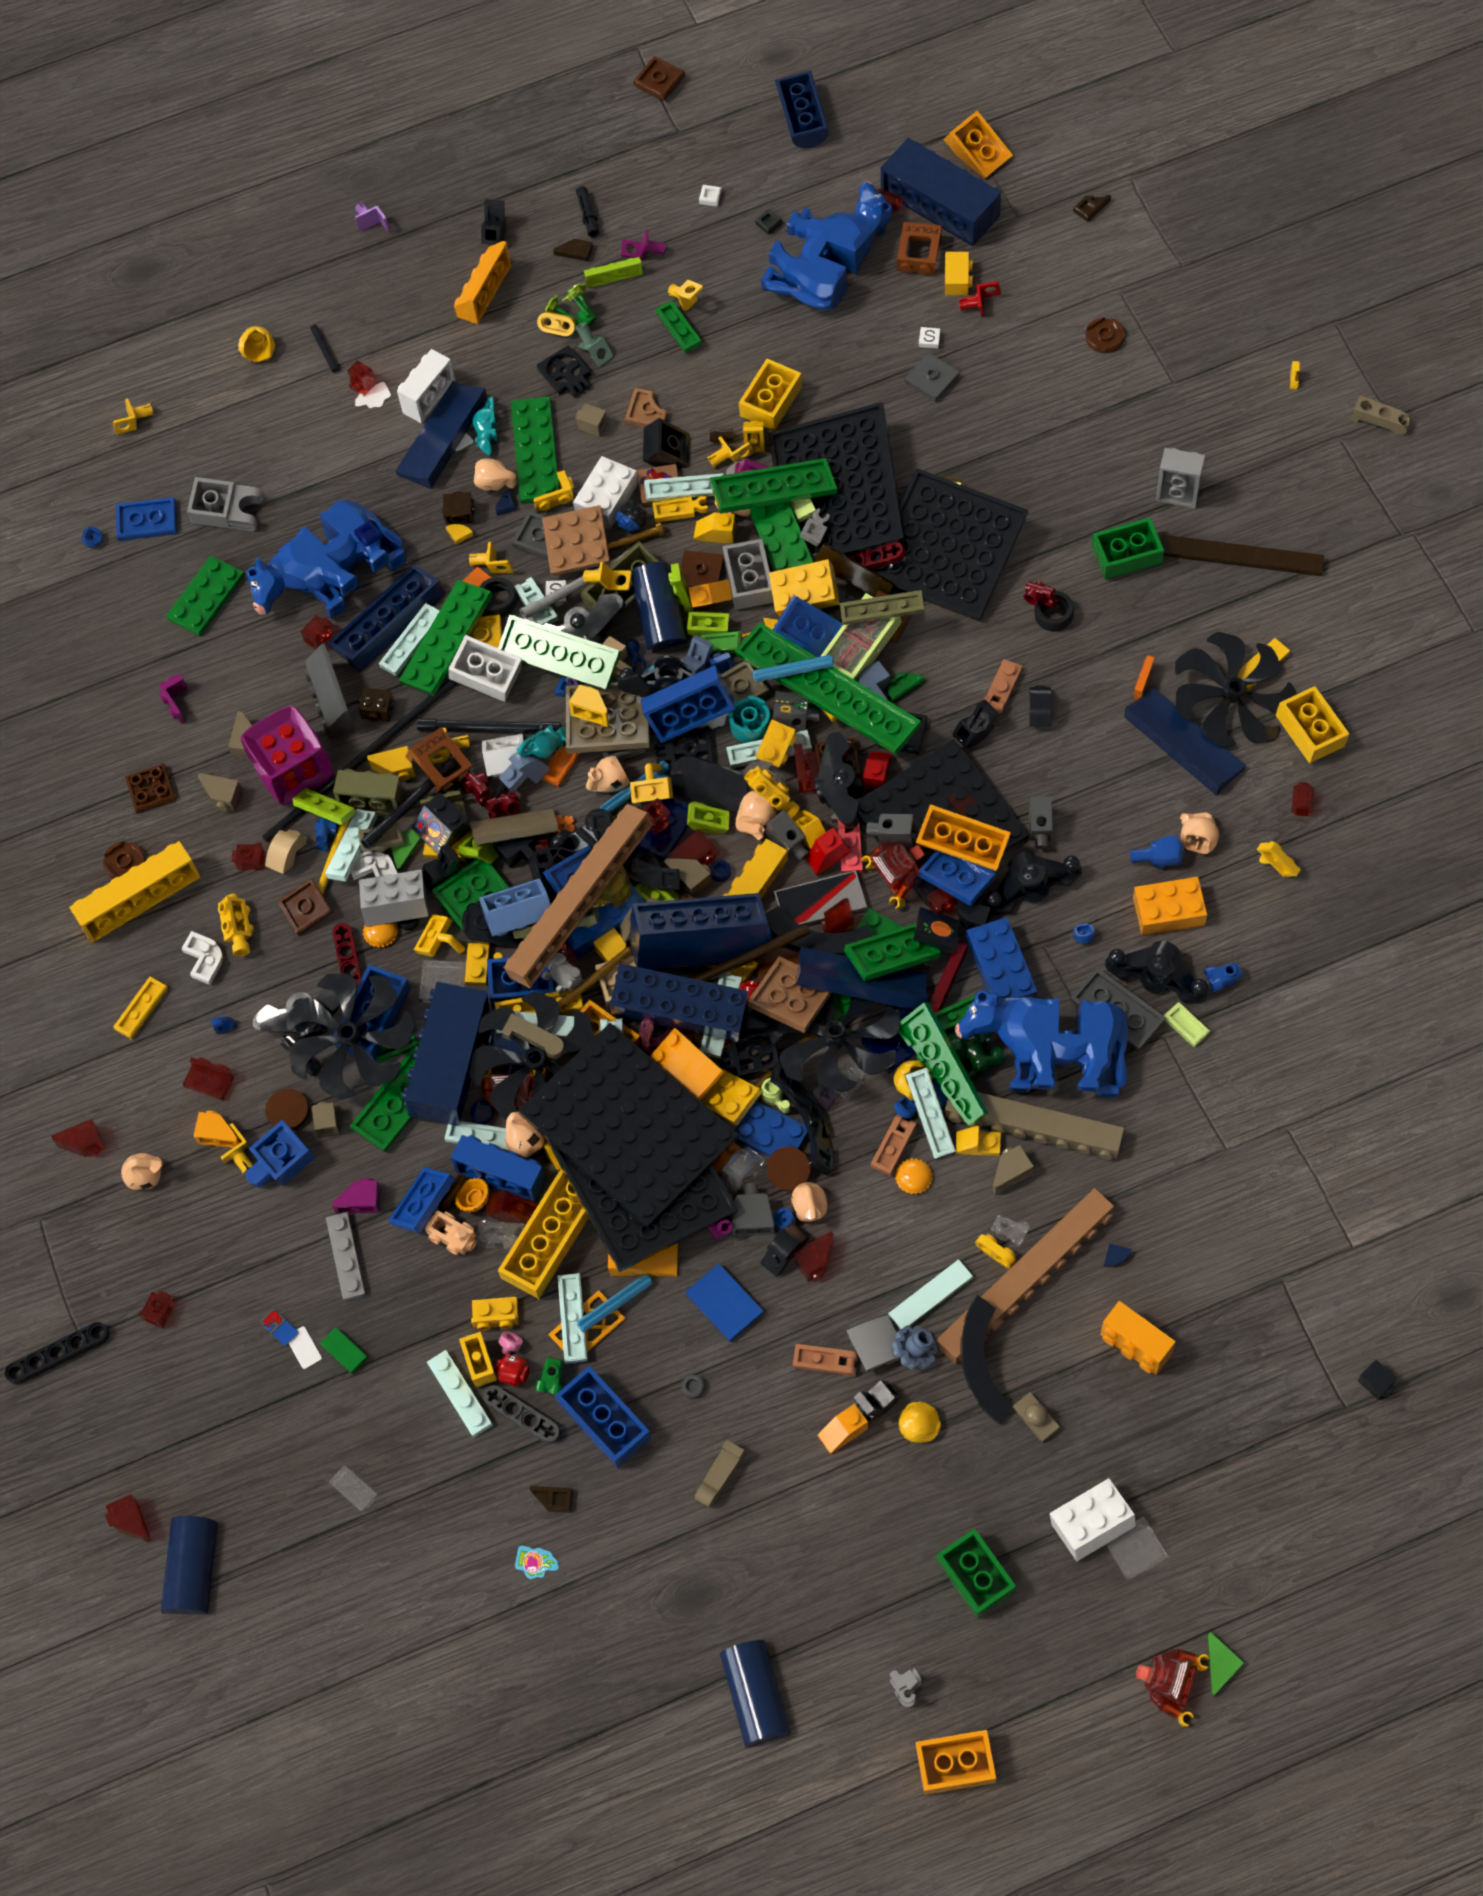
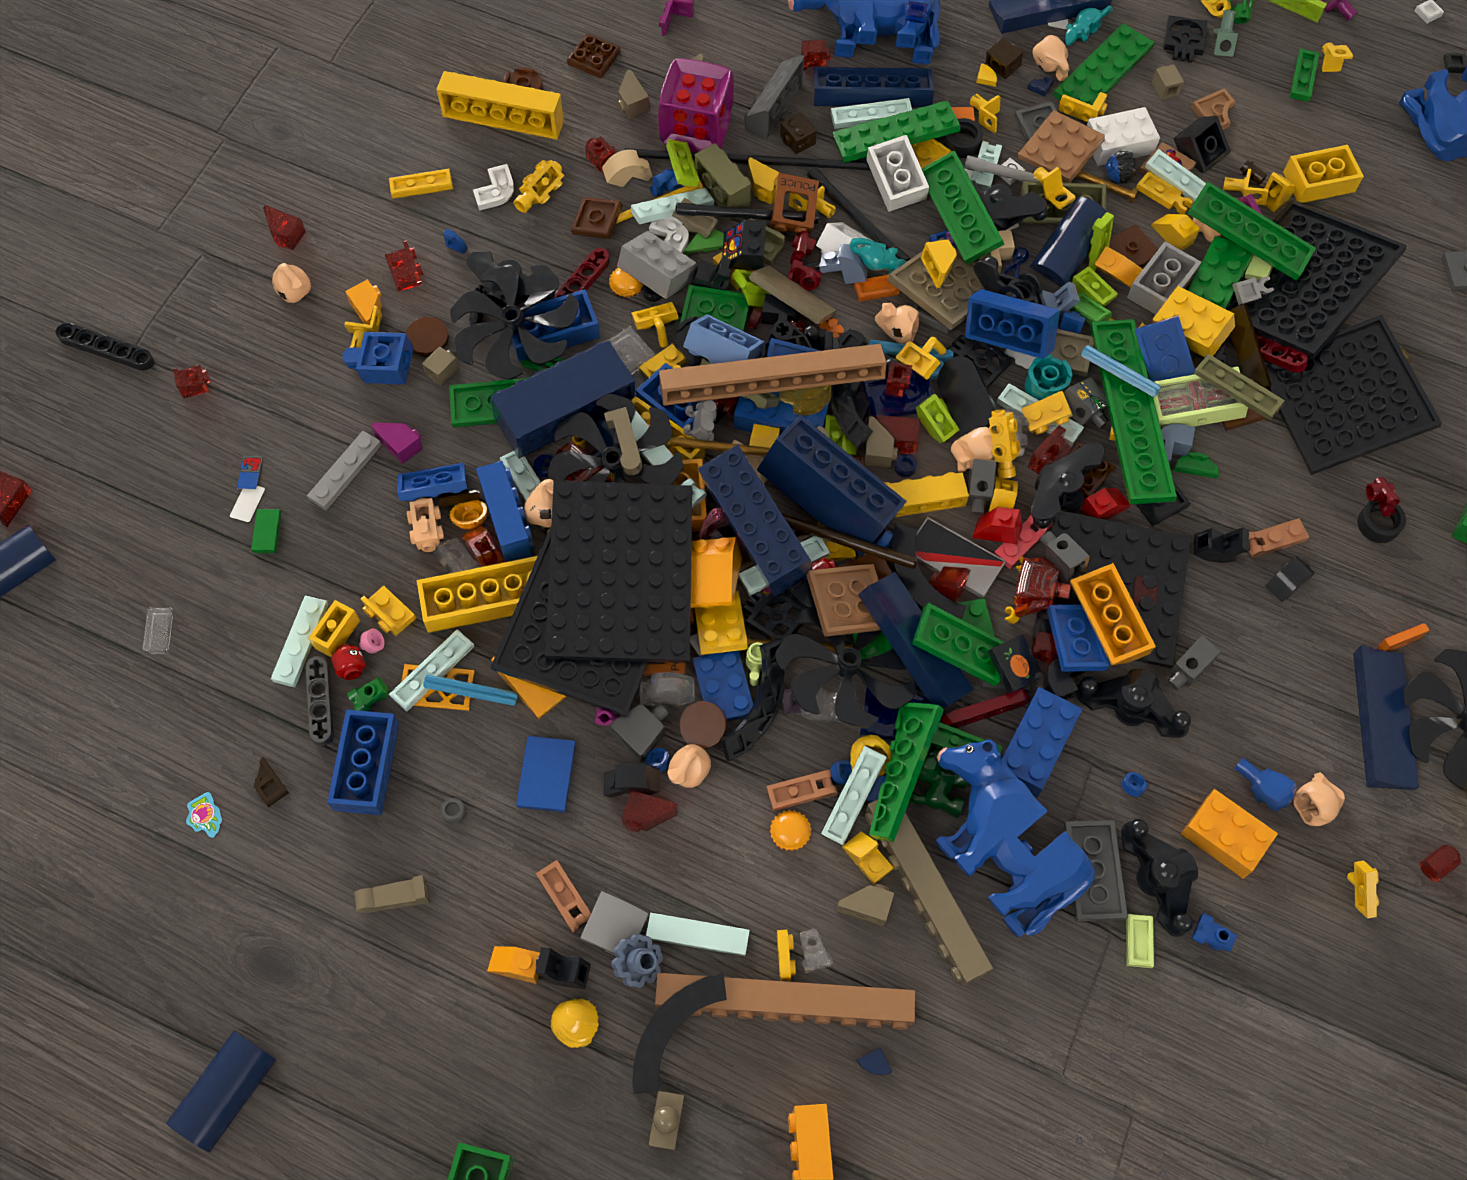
camera: 40 degrees right, 0 degrees up
none -> clear red tile [748,307,762,329]

